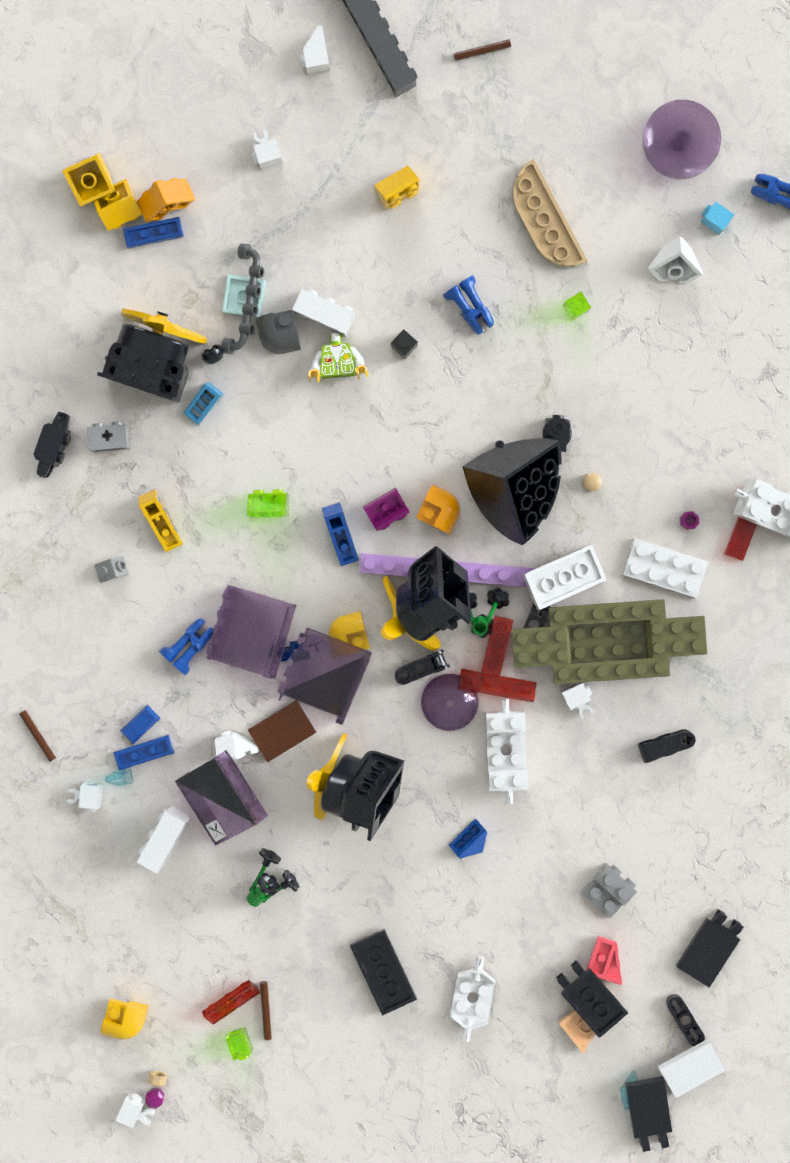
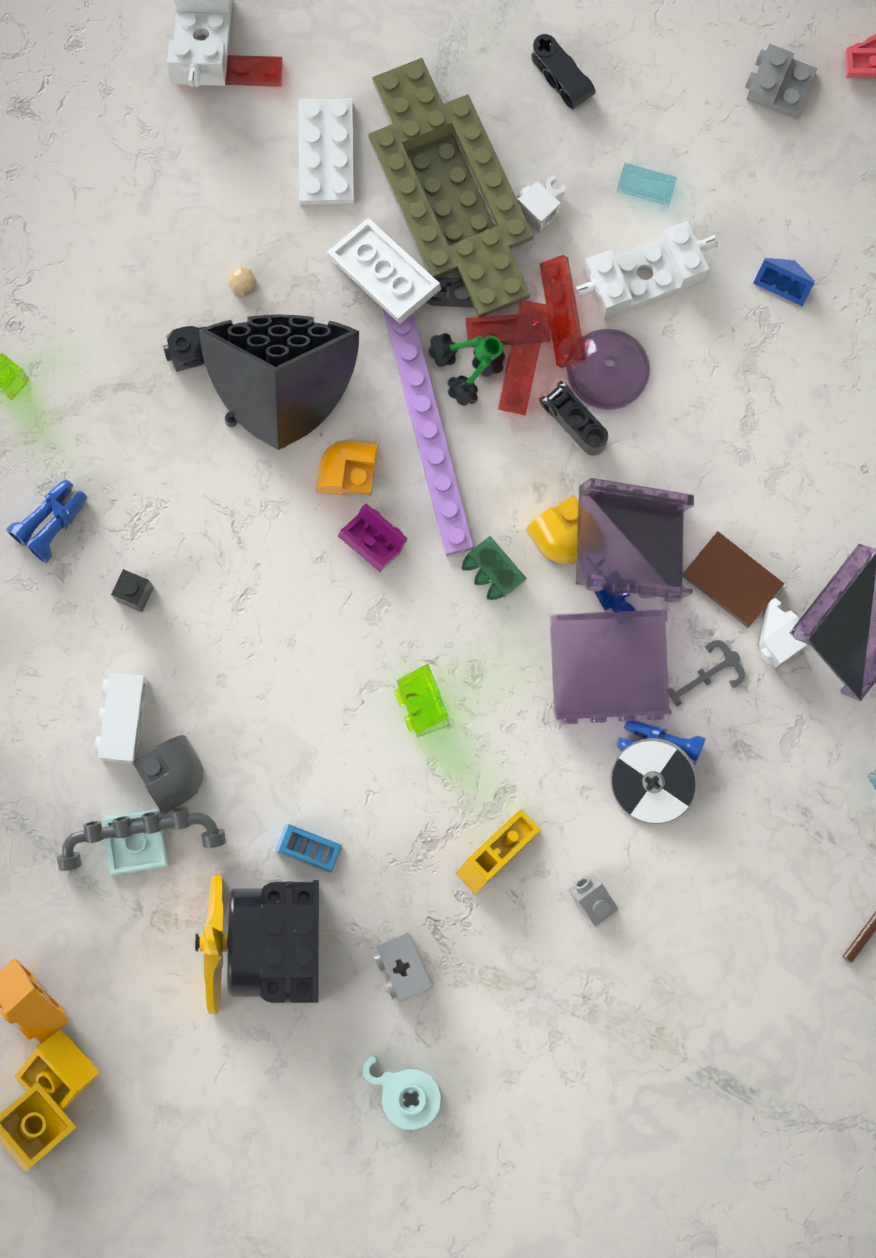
camera: 110 degrees left, 10 degrees down
black hinge [33,411,71,478] -> none
blue tile [113,735,175,771] -> none
blue tile [120,705,161,744] -> none
blue tile [123,217,184,249] -> none
black plate [201,344,224,365] -> none
black brick [306,733,405,841] -> none
torso [308,333,368,382] -> none
blue slope [322,502,359,566] -> none
black brick [381,546,471,651] -> none
magenta tile [680,511,699,530] -> none
none -> light aqua piece [362,1056,441,1130]
none -> clear green plate [462,536,527,600]
none -> clear red plate [497,299,549,416]
none -> piece [611,738,698,824]
none -> clear light blue tile [617,163,677,206]
none -> dark grey piece [666,640,745,707]

